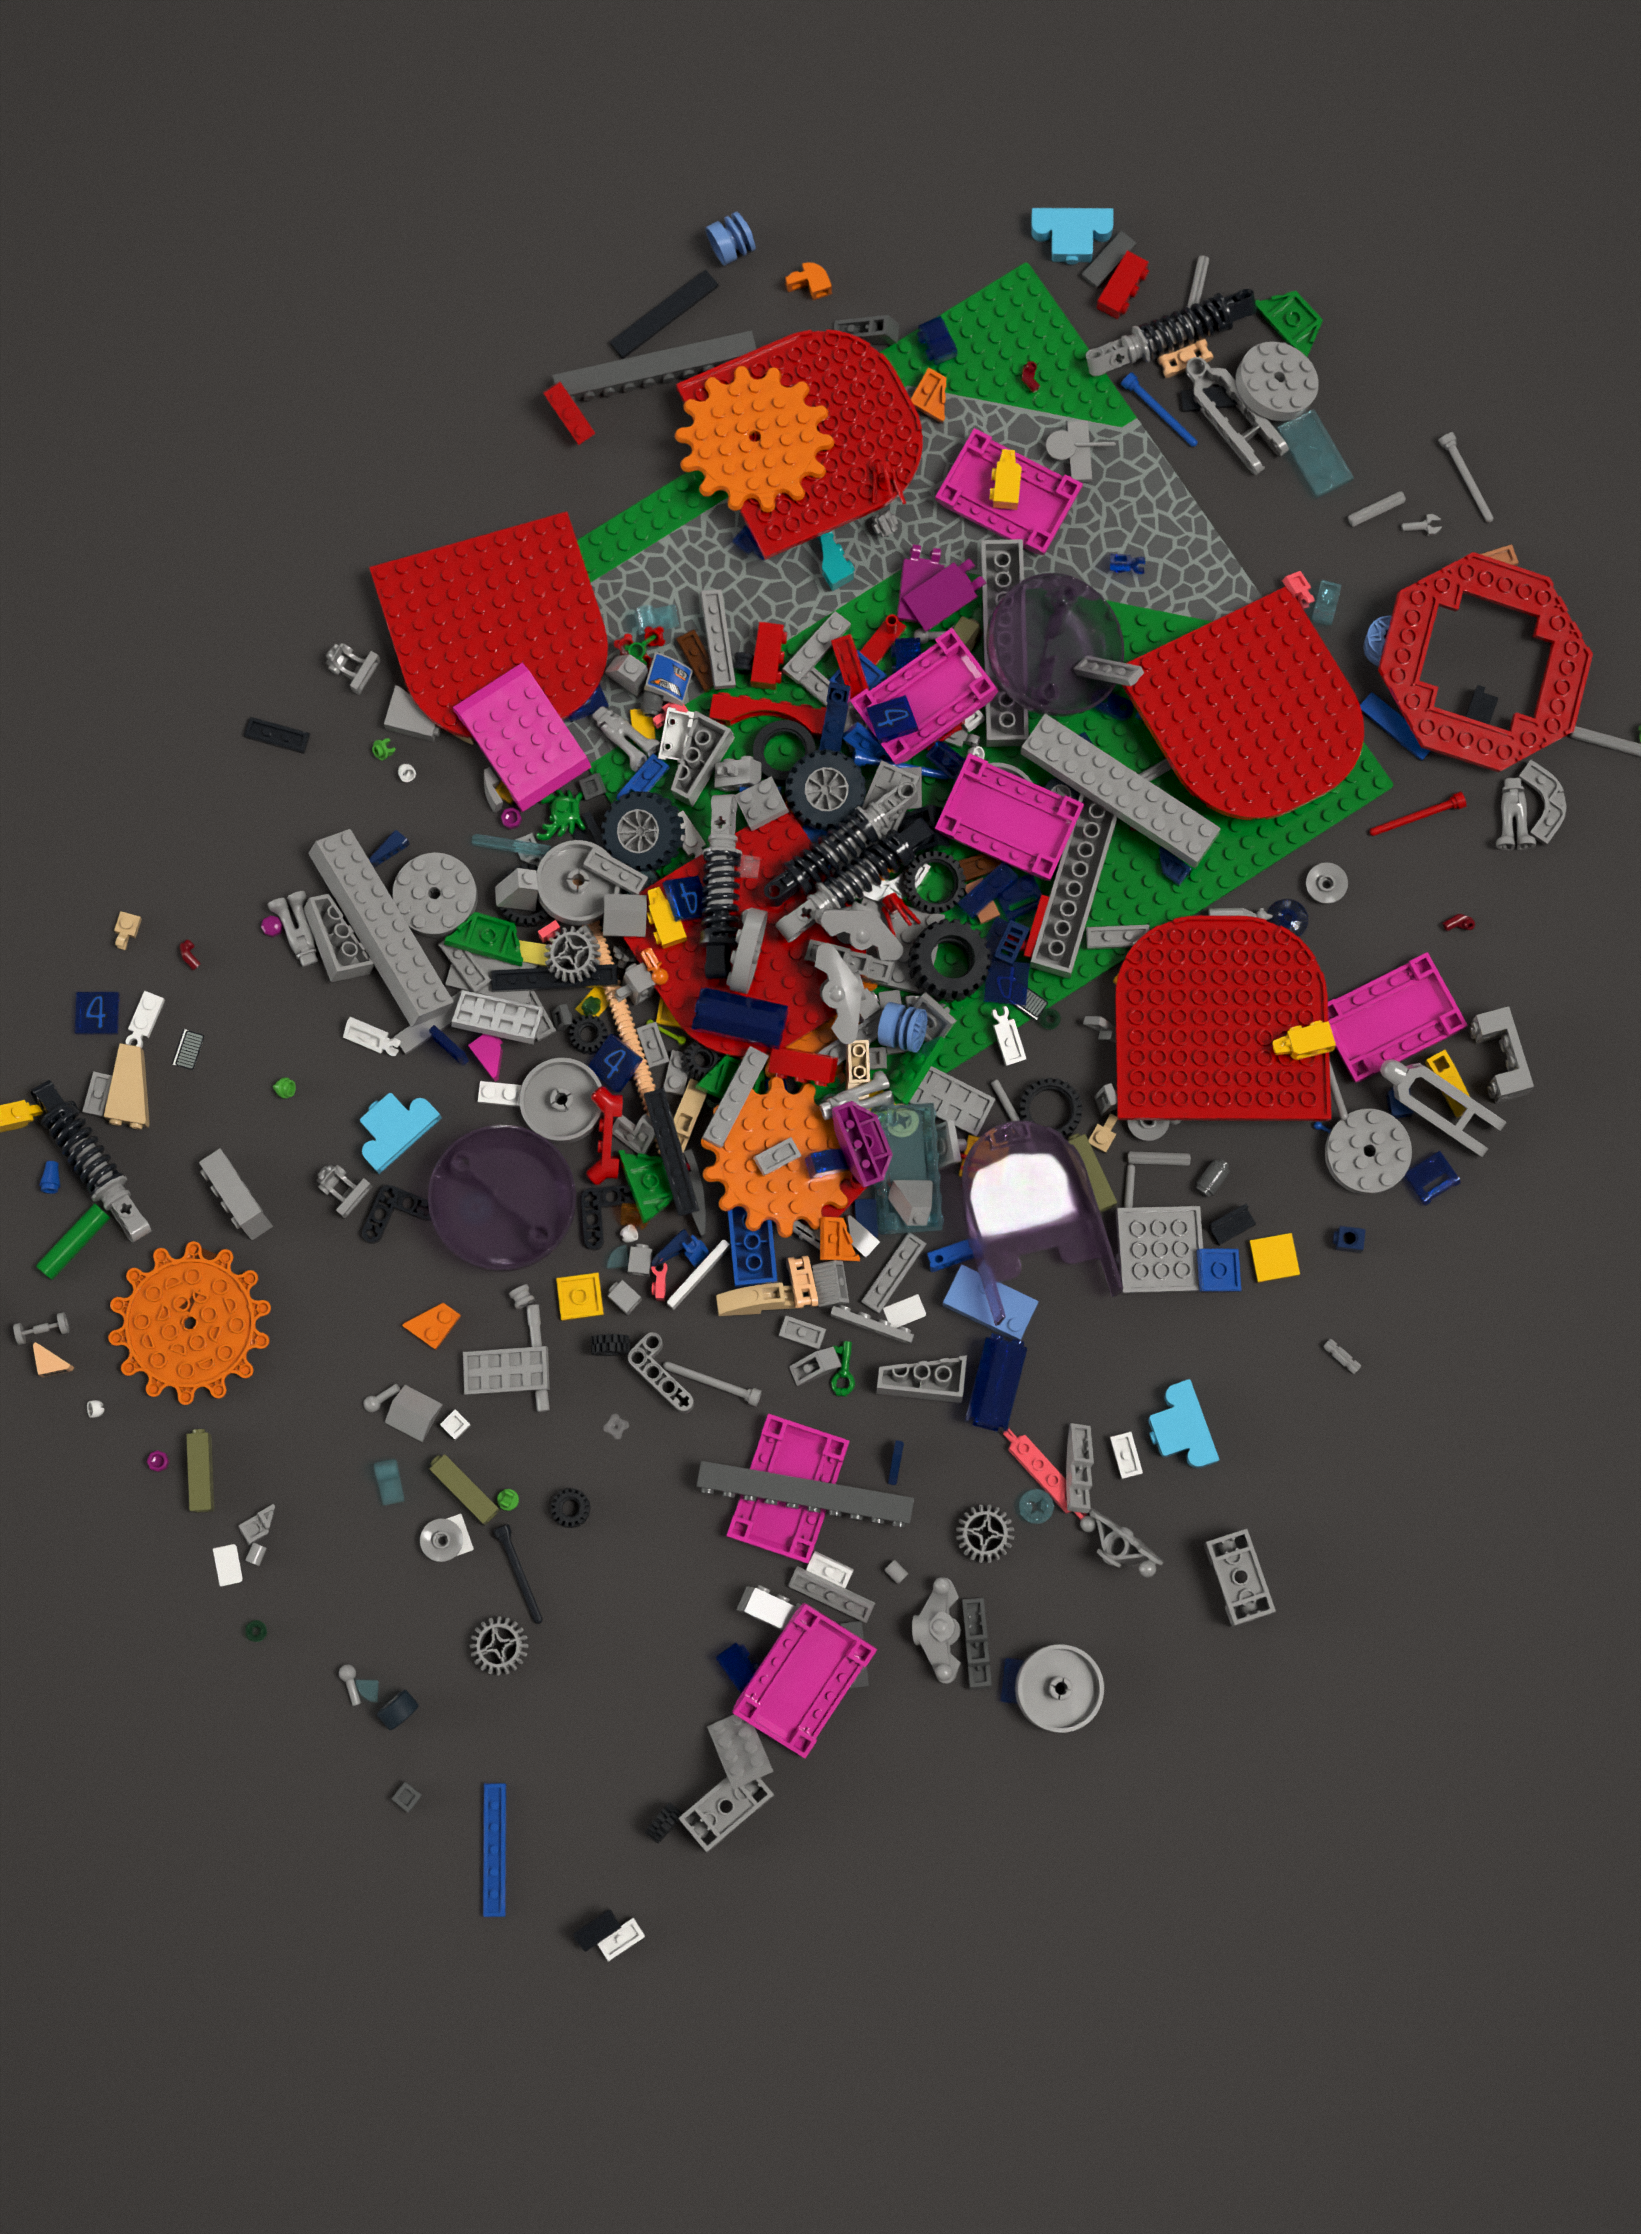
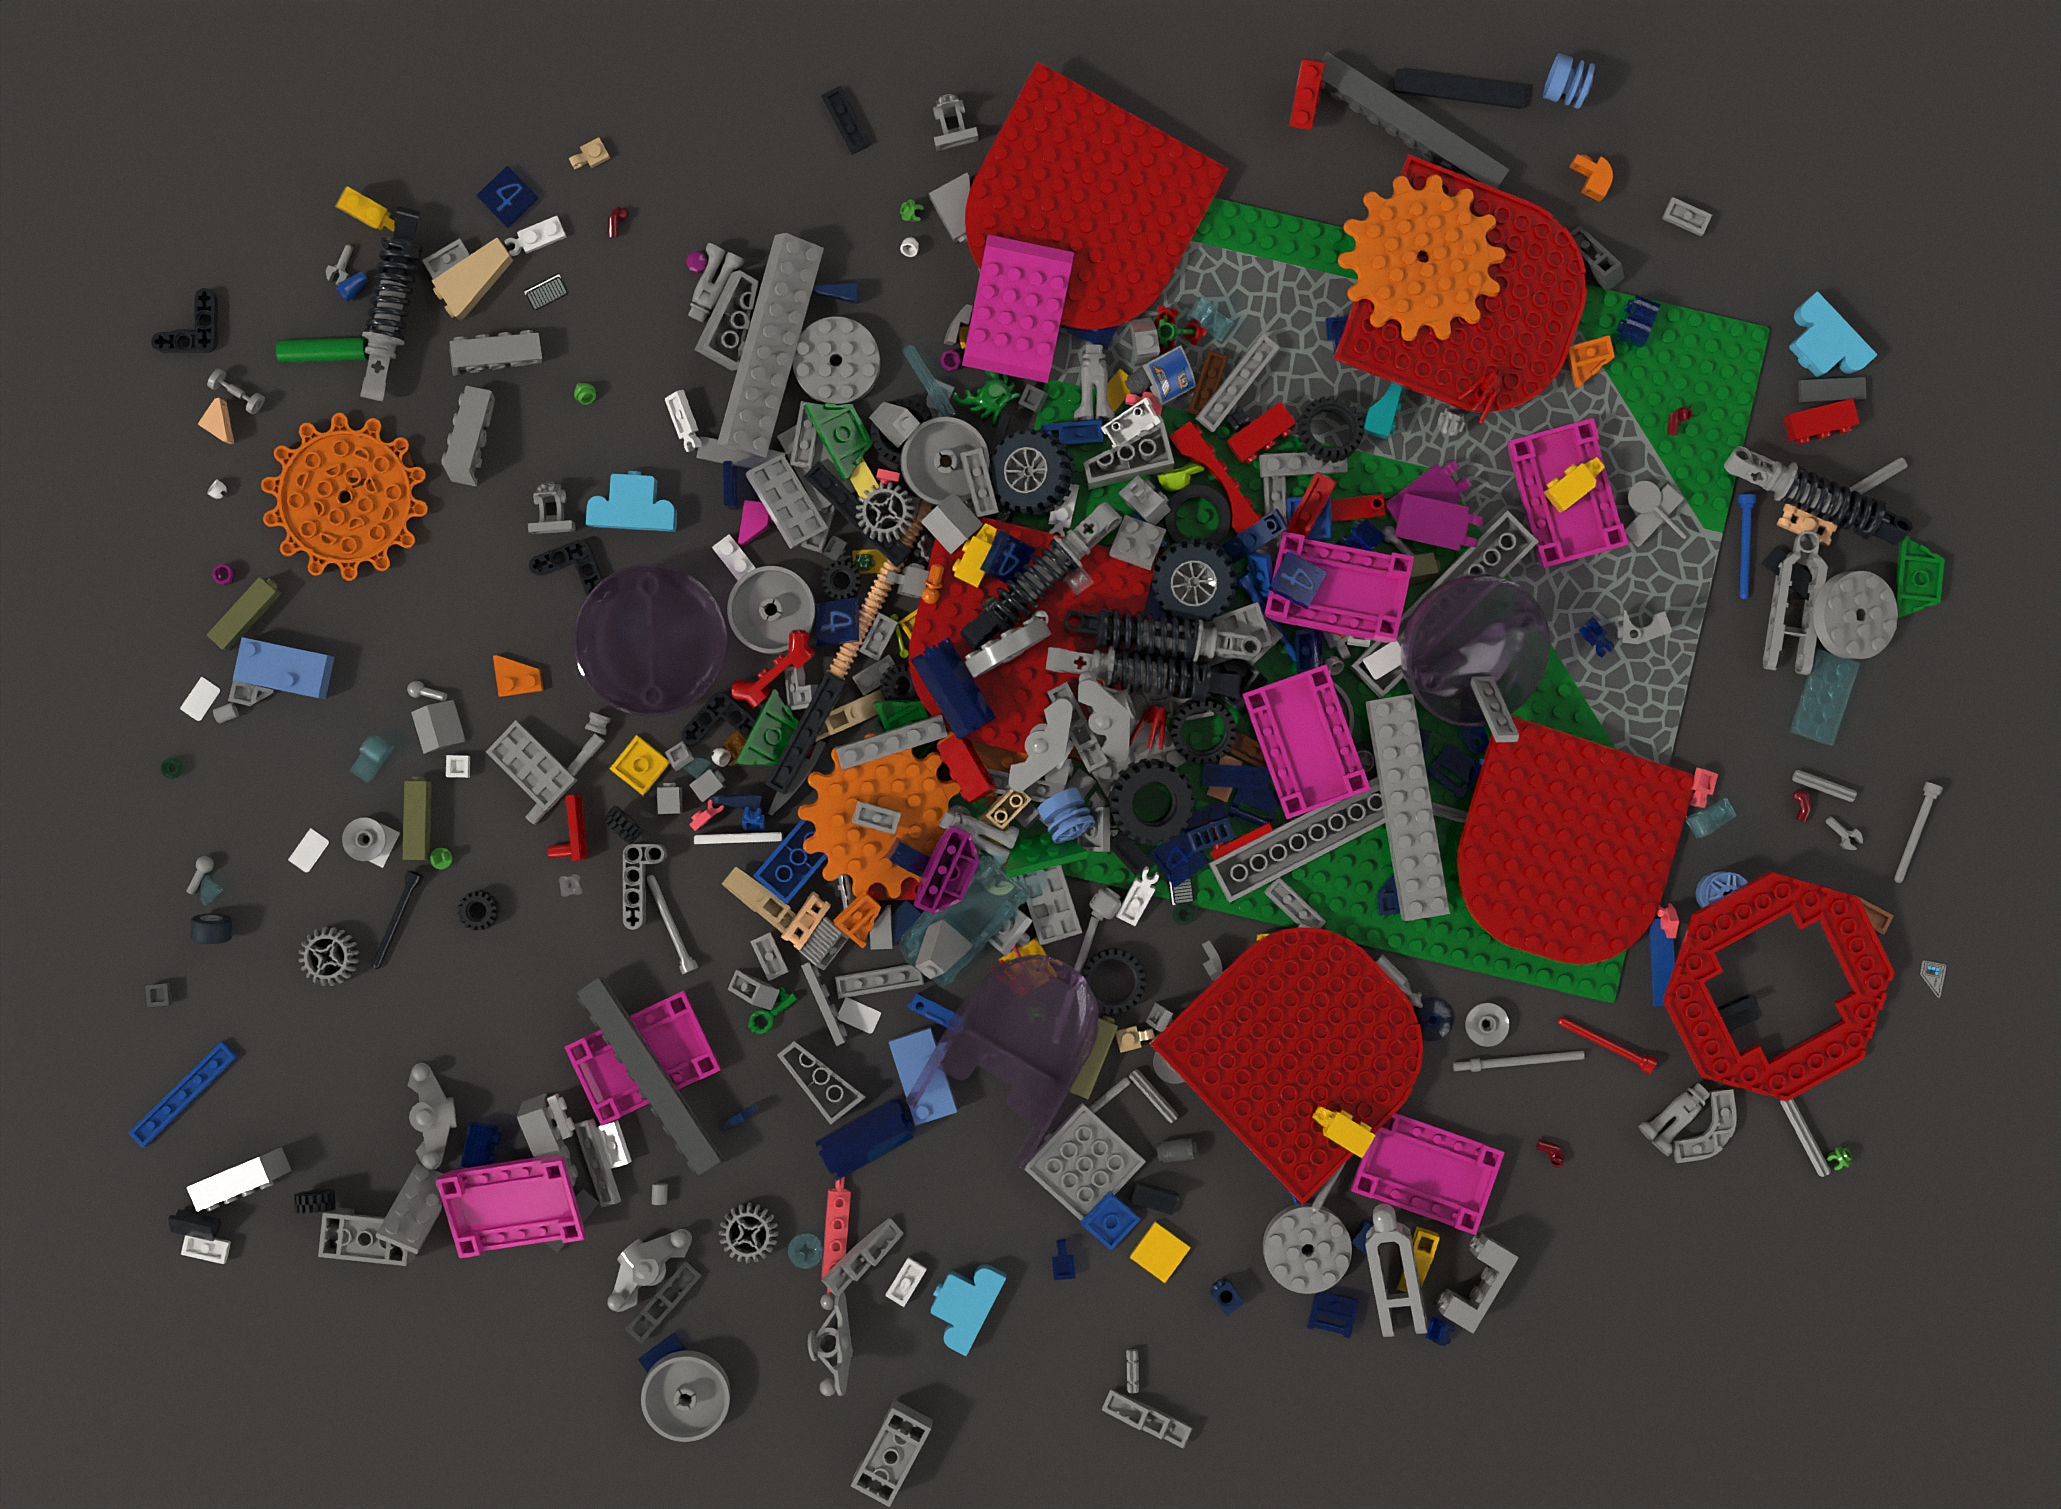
camera: 45 degrees right, 10 degrees up
none -> wedge [187,1147,292,1212]
none -> medium blue brick [233,637,335,699]
none -> white sticker [288,828,329,872]
none -> light grey bar [326,245,354,286]
none -> light grey piece [408,1063,457,1170]
none -> light grey wedge [449,330,542,376]
none -> red piece [547,794,588,861]
none -> white plate [547,1093,575,1139]
none -> light grey tile [665,741,694,771]
none -> clear blue plate [1052,1239,1076,1280]
none -> light grey head [1089,887,1122,921]
none -> light grey slope [1102,1389,1194,1448]
none -> black tile [1110,831,1152,876]
none -> lime cap [1157,464,1204,492]
none -> black tyre [1297,396,1364,463]
none -> white sticker [1363,641,1407,679]
none -> clear blue tile [1425,1317,1455,1346]
none -> plate [1426,742,1482,800]
none -> light grey bar [1453,1051,1584,1072]
none -> light grey tile [1618,610,1672,644]
none -> coral plate [1656,903,1679,938]
none -> light grey plate [1662,197,1712,236]
none -> dark red arm [1793,790,1813,823]
none -> light grey sticker [1920,960,1946,998]

